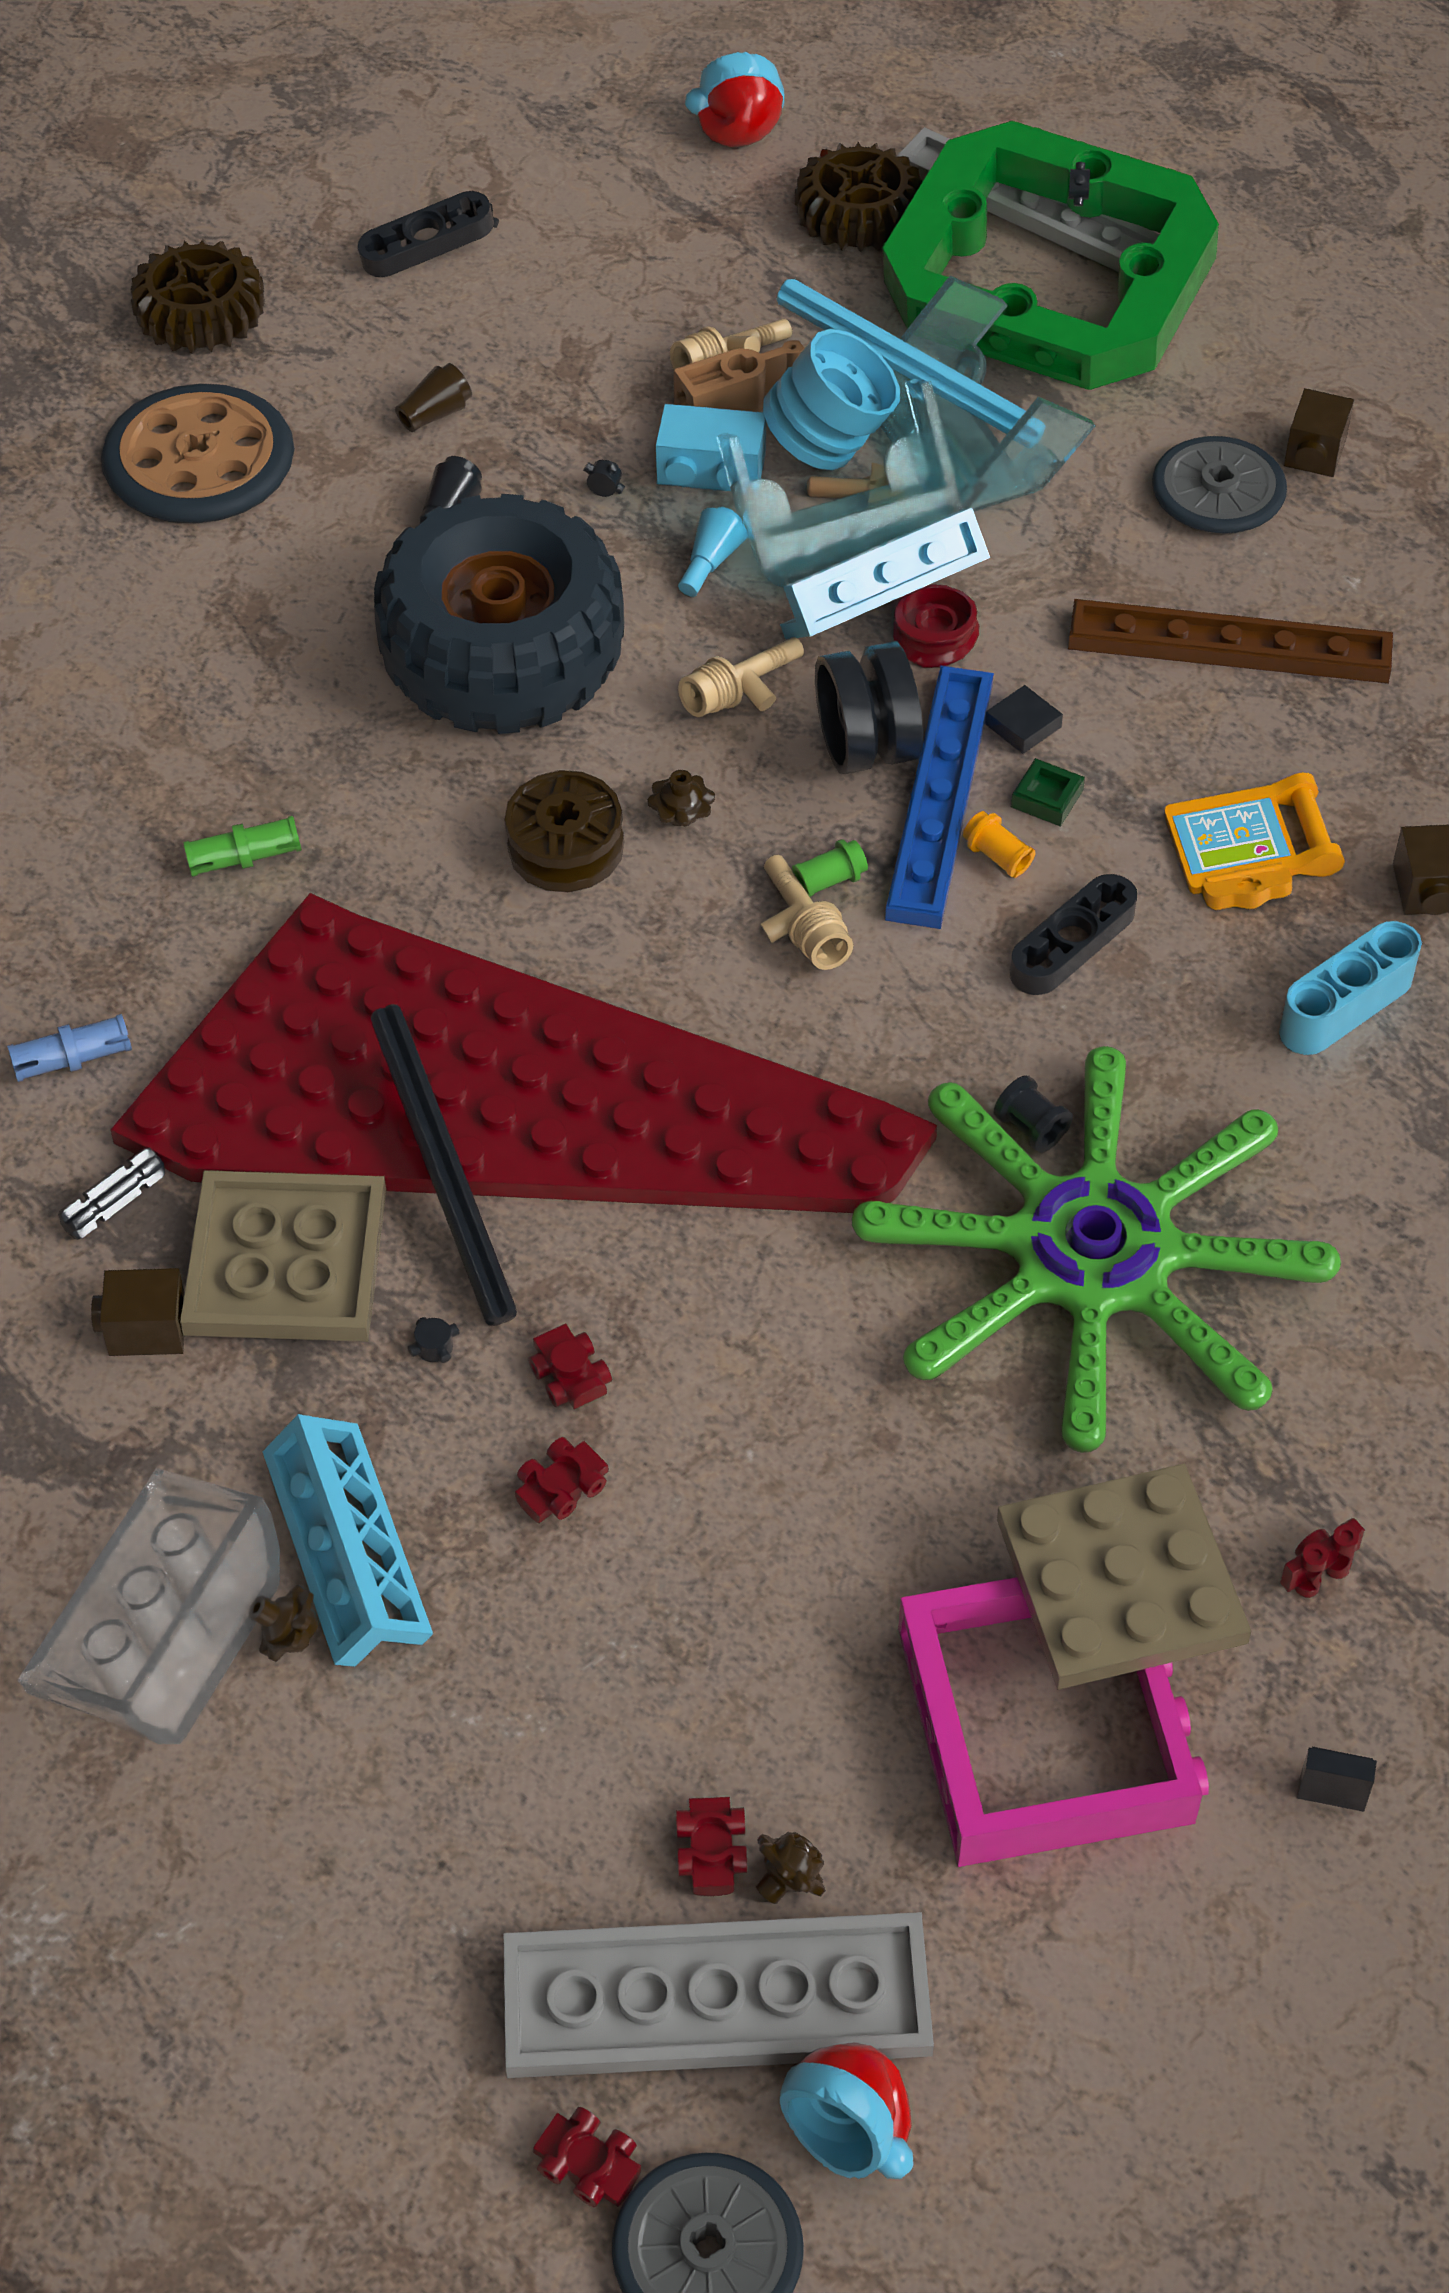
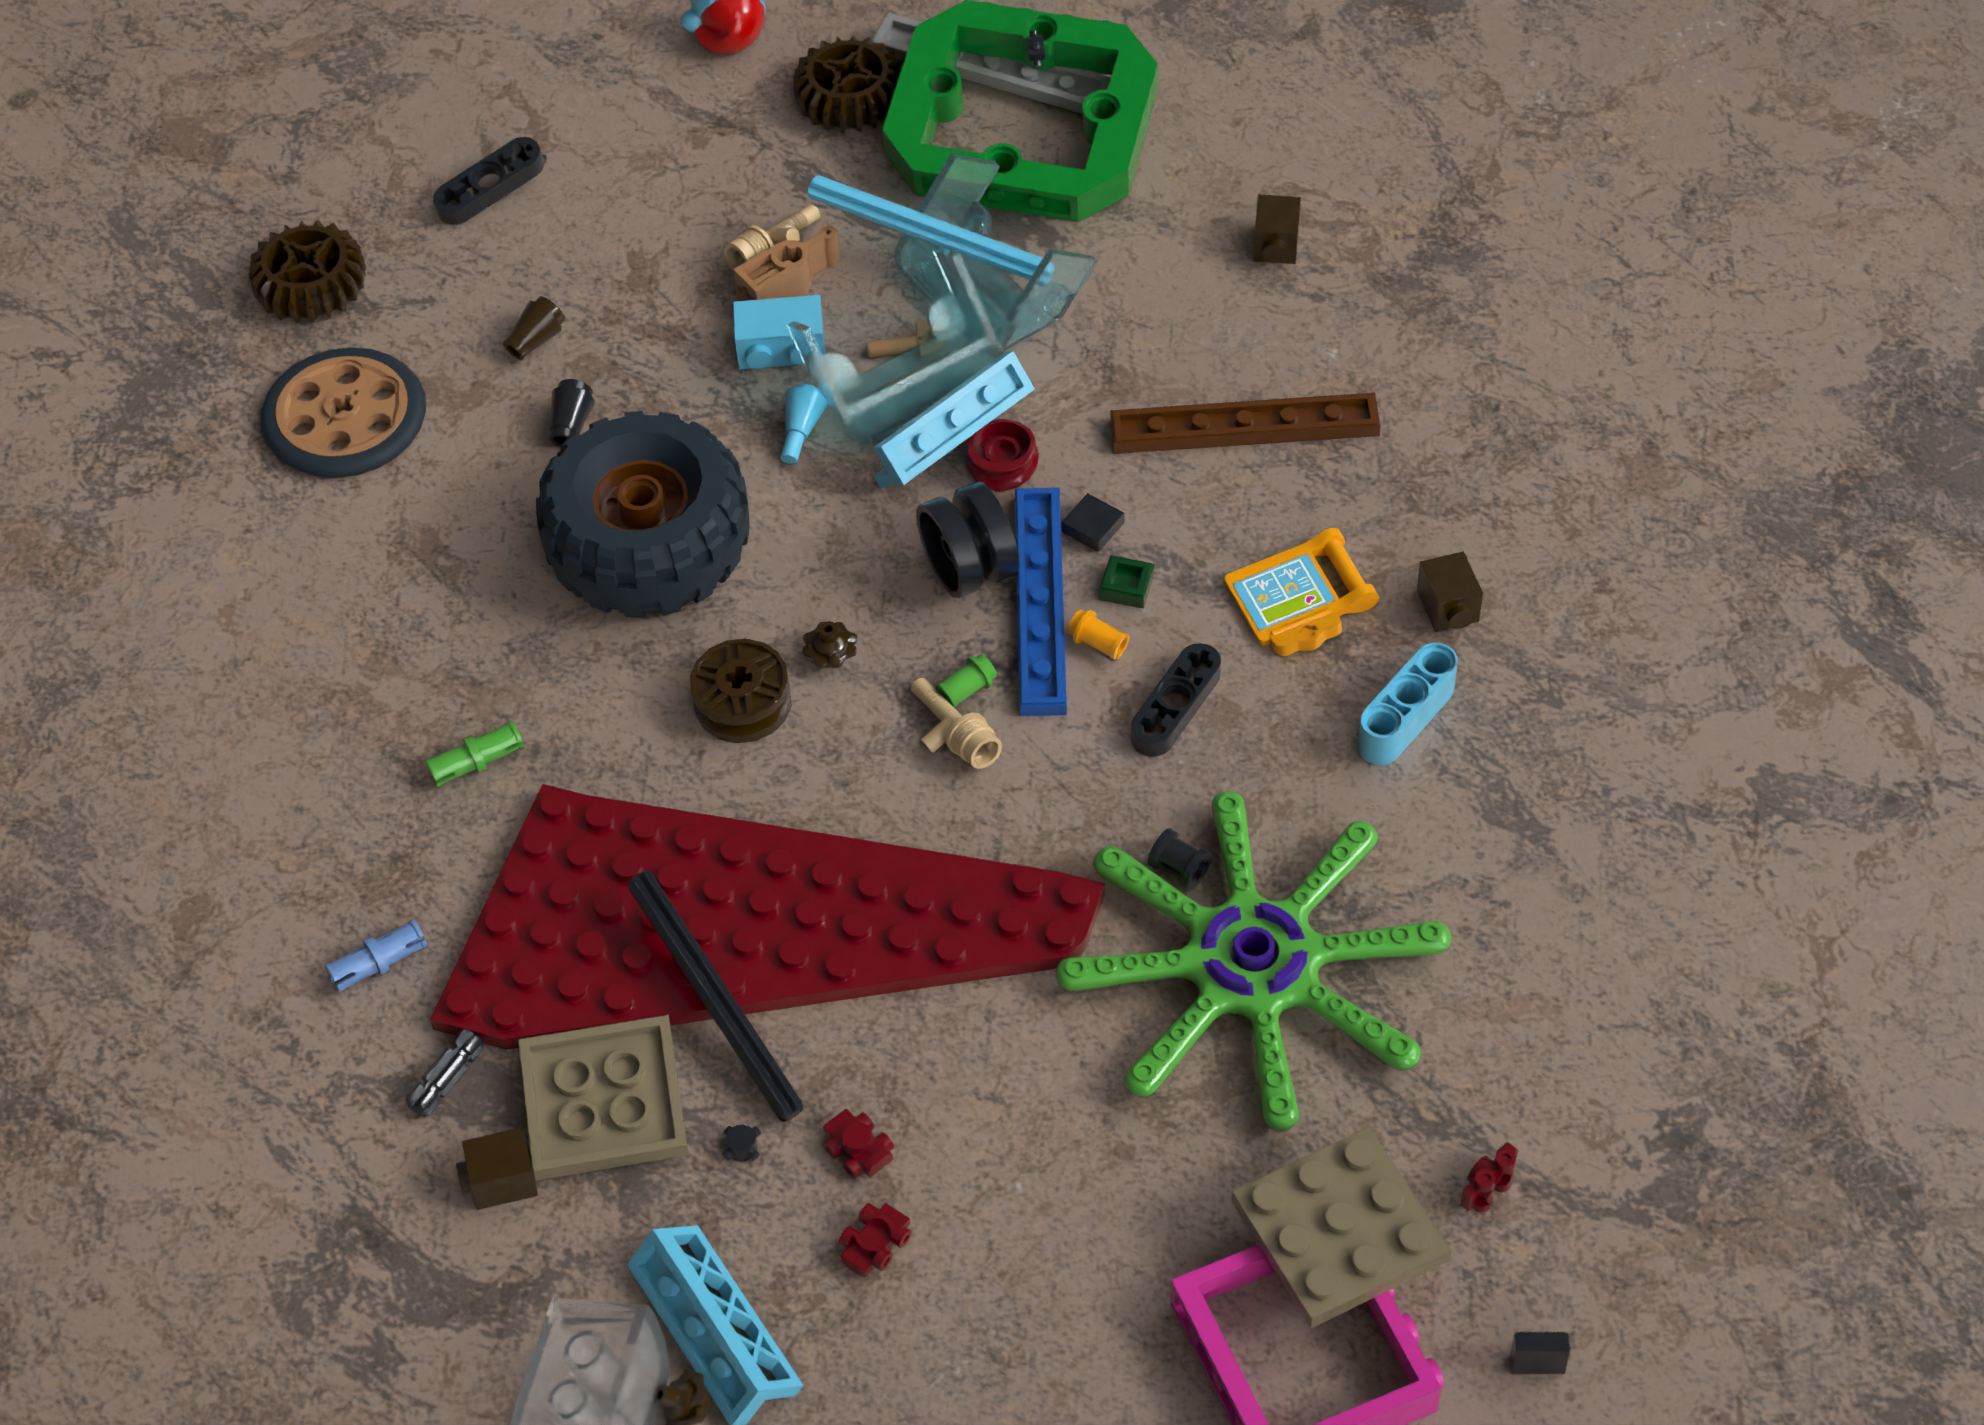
camera: 10 degrees left, 0 degrees up
black piece [583,460,625,497] -> none
tan piece [678,637,804,717] -> none
medium azure wheel [763,329,900,470] -> none
dark grey wheel [1152,436,1287,534] -> none

